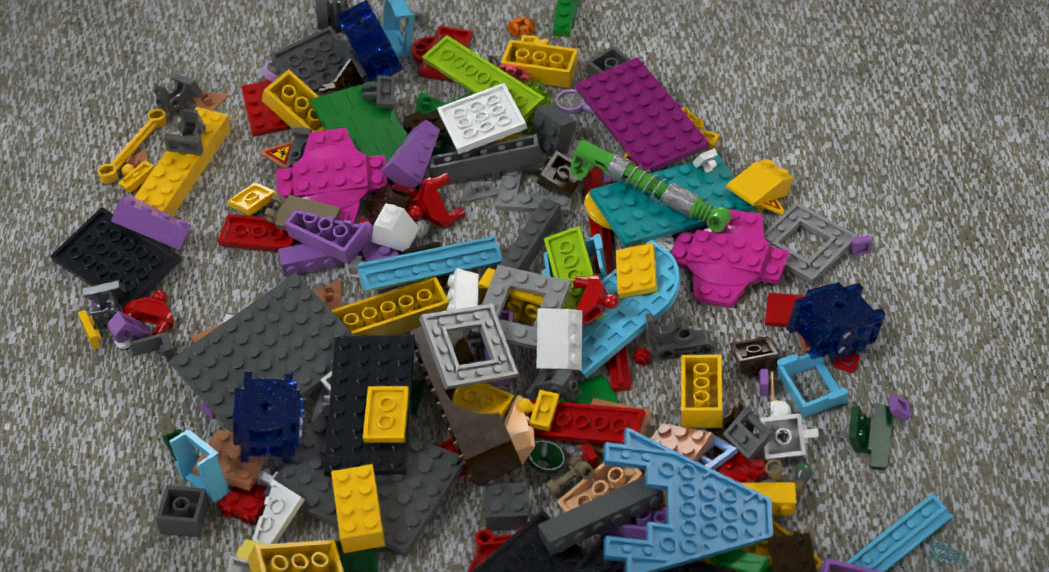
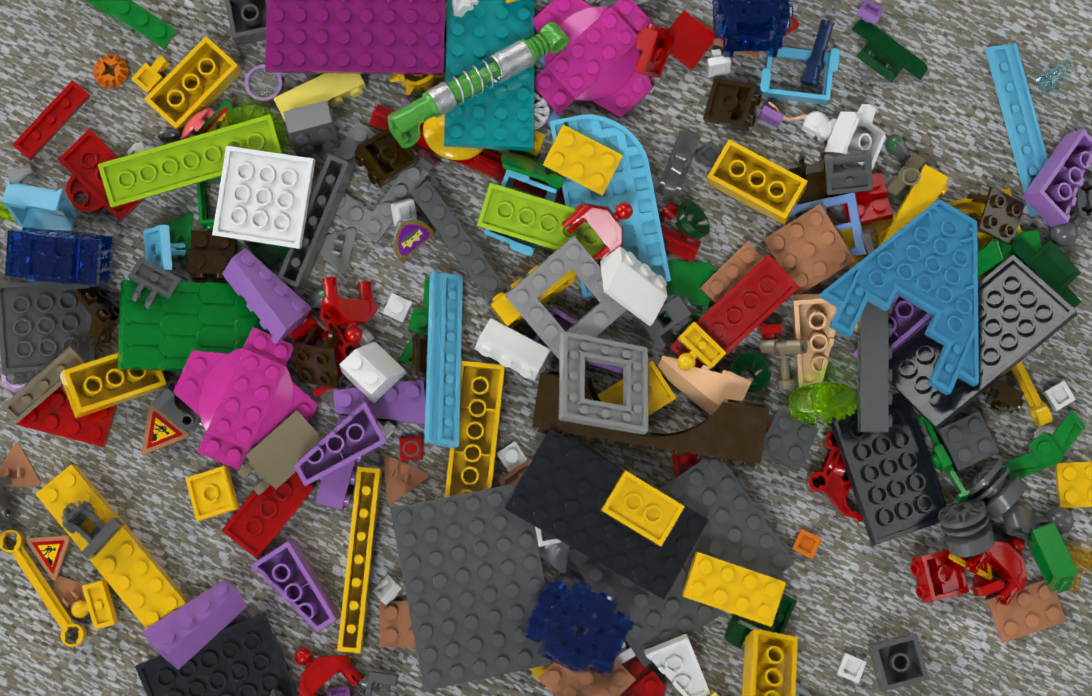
camera: 70 degrees left, 35 degrees up
none -> dark tan plate [1,345,87,423]
none -> red plate [12,80,91,161]
none -> piece [27,535,71,580]
none -> medium azure tile [144,225,186,271]
none -> medium lavender wedge [250,540,341,632]
none -> light yellow brick [273,73,366,123]
none -> yellow brick [337,467,382,653]
none -> white plate [383,293,413,323]
none -> white plate [390,198,417,226]
none -> shield [393,220,435,262]
none -> red tile [399,437,423,461]
none -> dark grey tile [416,149,441,172]
none -> green piece [501,150,564,189]
none -> red plate [635,23,675,78]
none -> dark green piece [676,200,710,239]
none -> white tile [707,49,731,77]
none -> clear neon green wheel [788,382,858,425]
none -> orange plate [791,529,822,559]
none -> dark blue pin [800,19,835,88]

